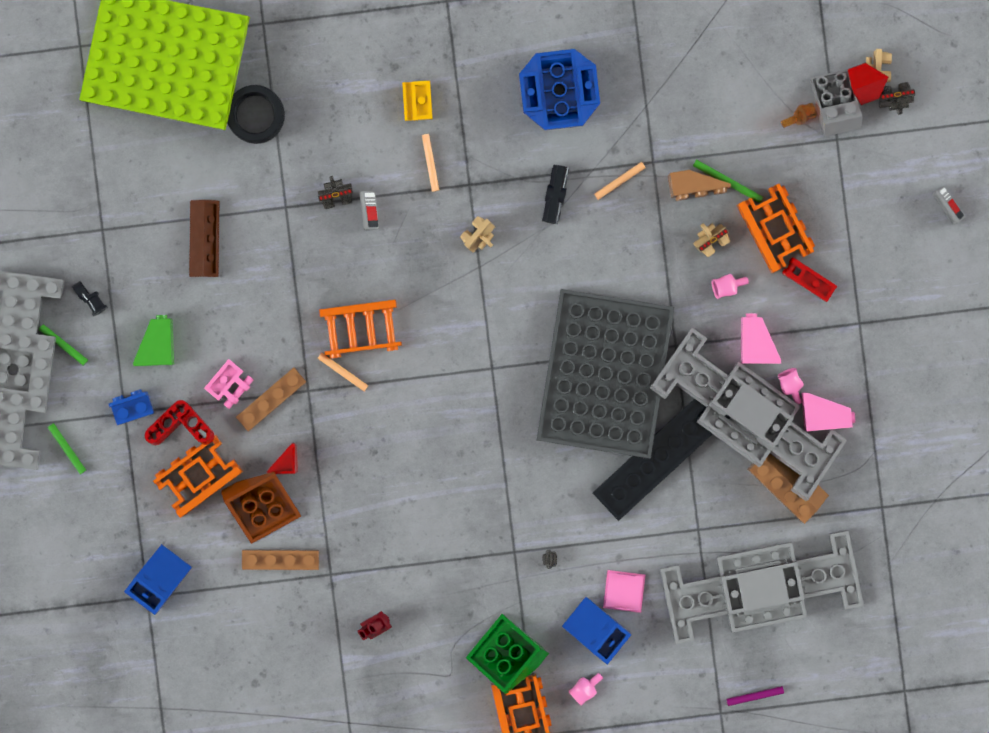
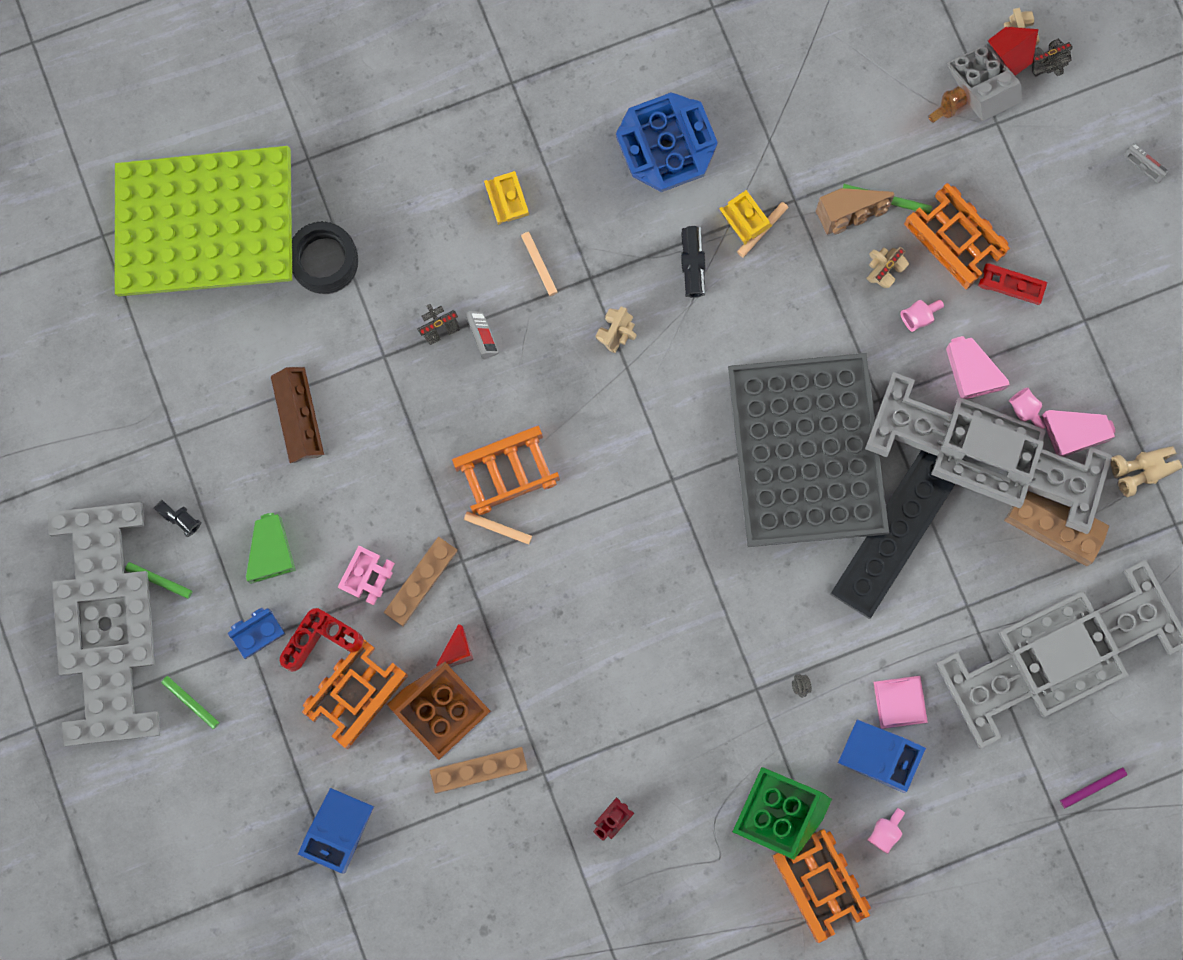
camera: 10 degrees left, 10 degrees down
none -> yellow plate [719,190,772,245]
none -> tan piece [1111,446,1183,497]

